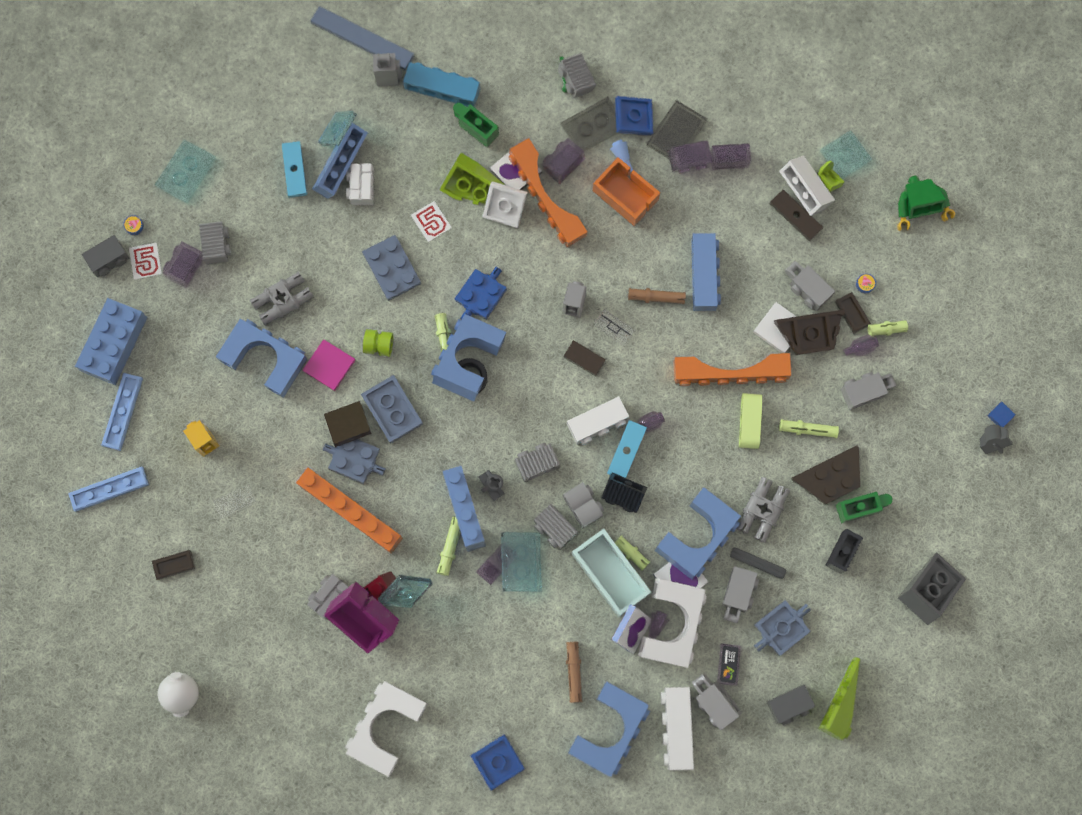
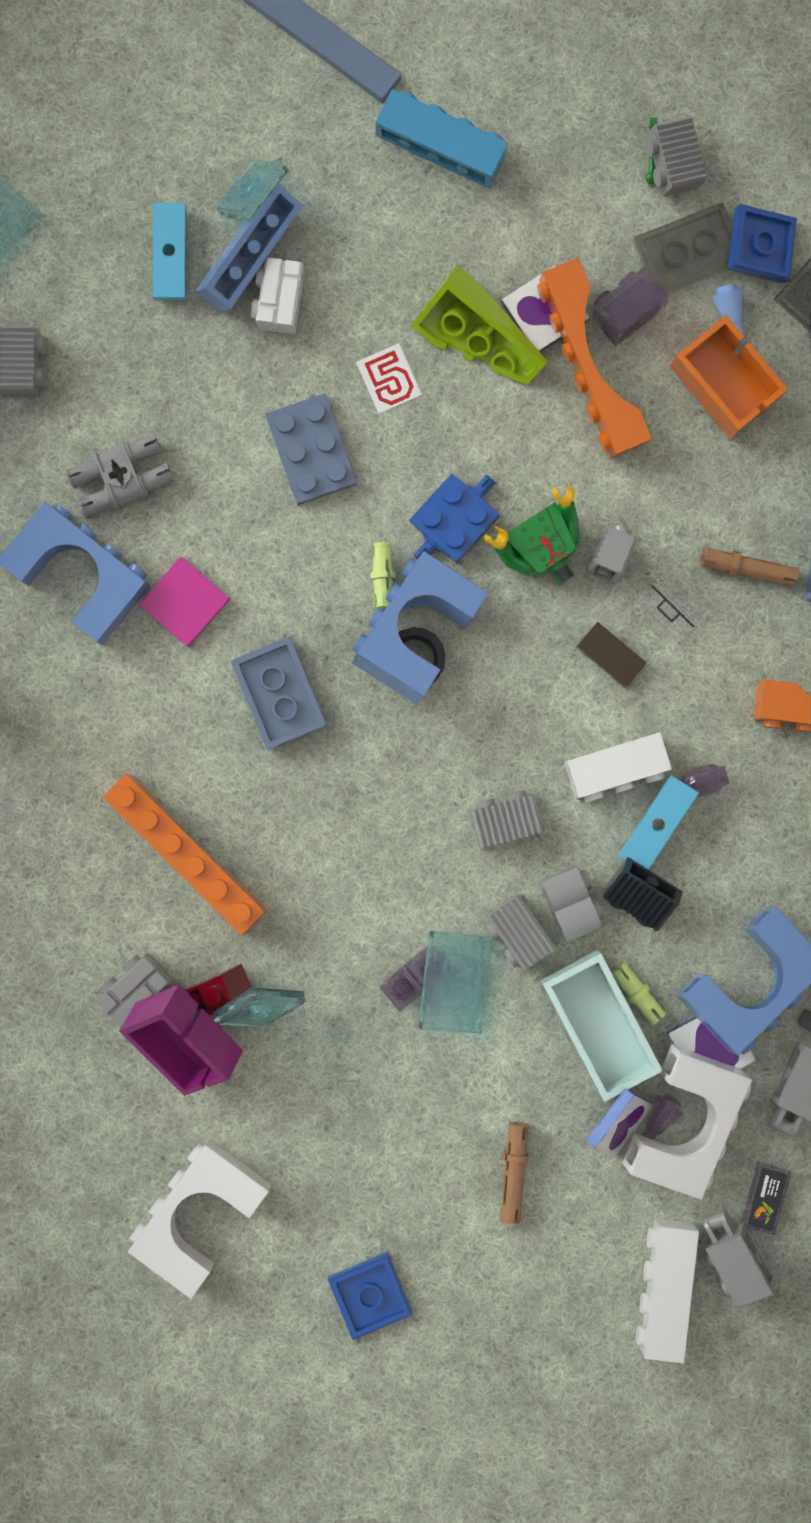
camera: 10 degrees right, 10 degrees up
sand blue plate [323,439,386,485] -> none
dark brown tile [324,401,372,447] -> none
lime wheel [363,329,394,357] -> none
light grey brick [373,53,402,87] -> none
yellowish green pin [437,516,461,576] -> none
medium blue arch [442,466,486,552] -> none
green brick [453,103,499,148] -> none
dark grey piece [478,470,505,501] -> none
white tile [483,181,528,228] -> none
medium blue arch [568,682,650,777] -> none
none -> green torso [484,482,579,585]

